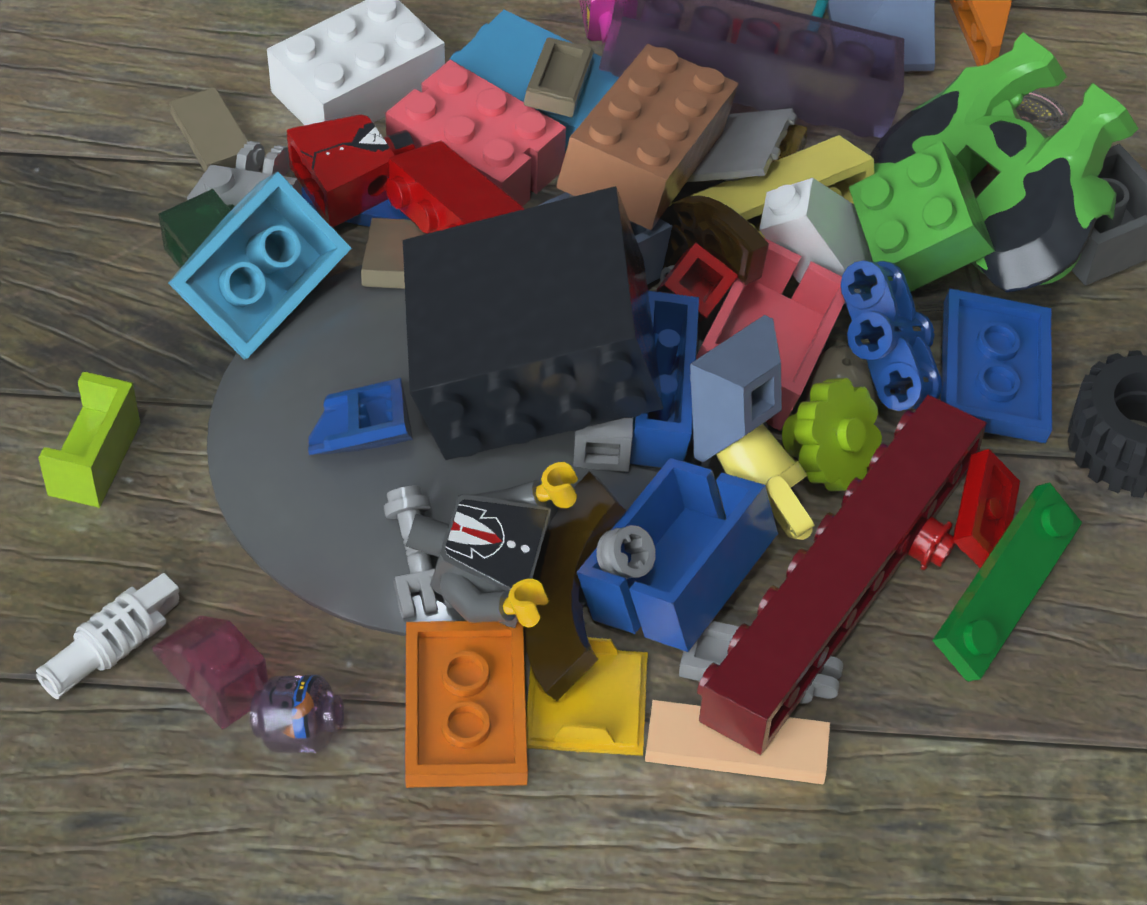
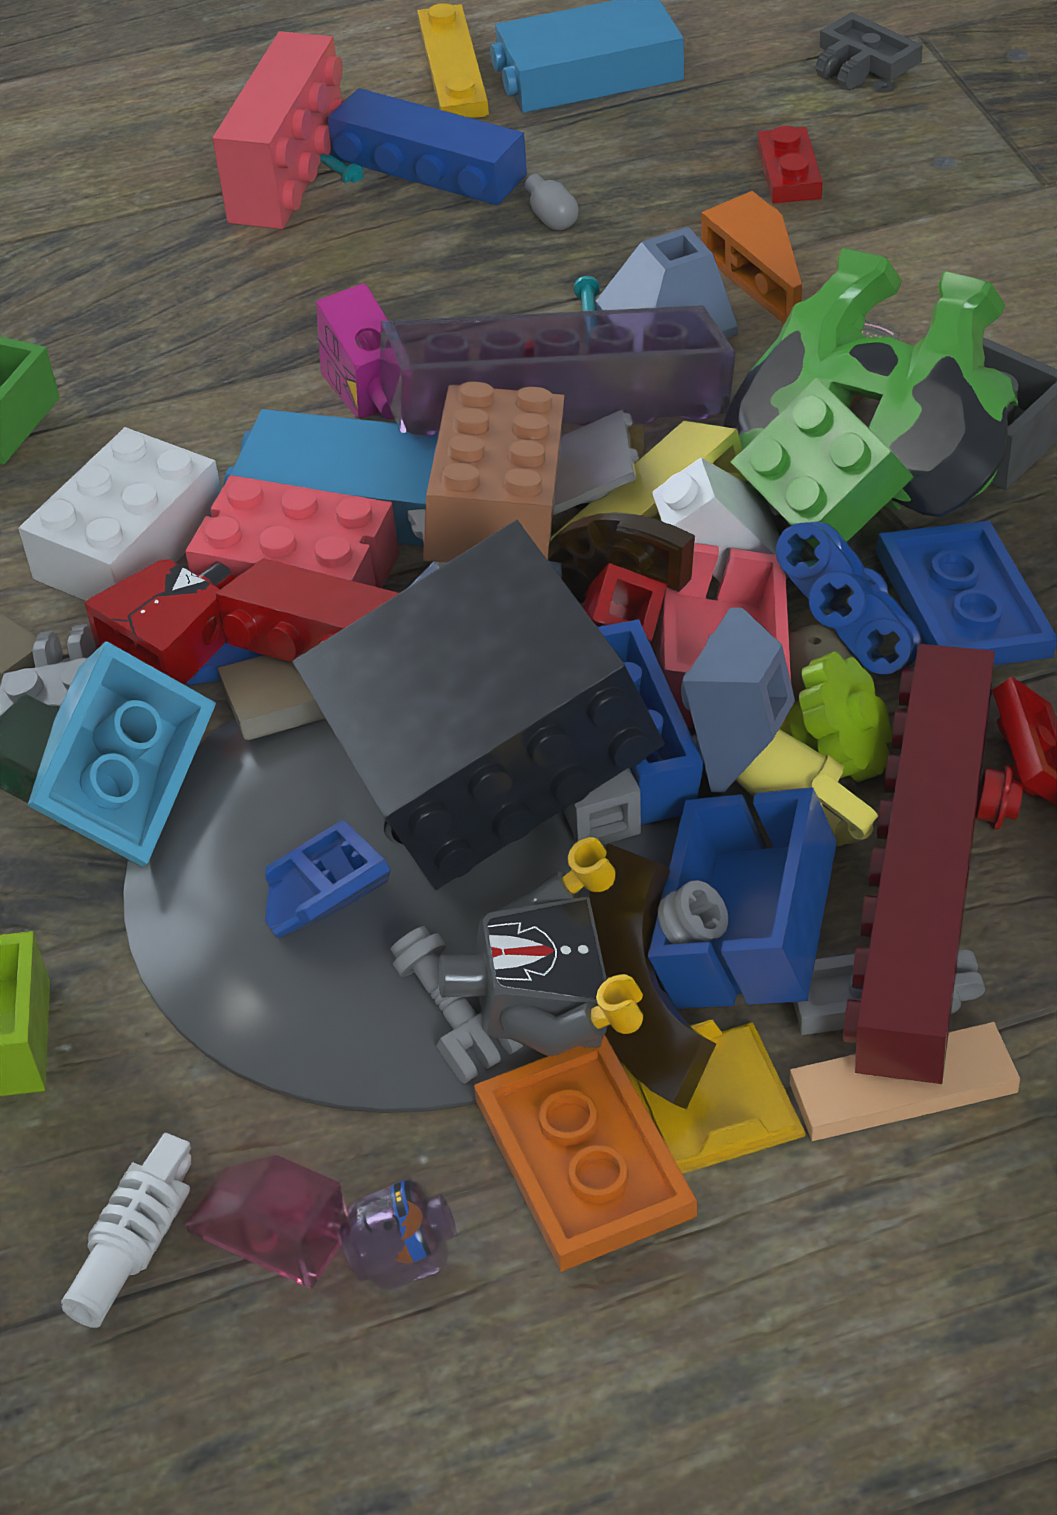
camera: 15 degrees left, 5 degrees down
dark tan tile [524,37,595,117] -> none

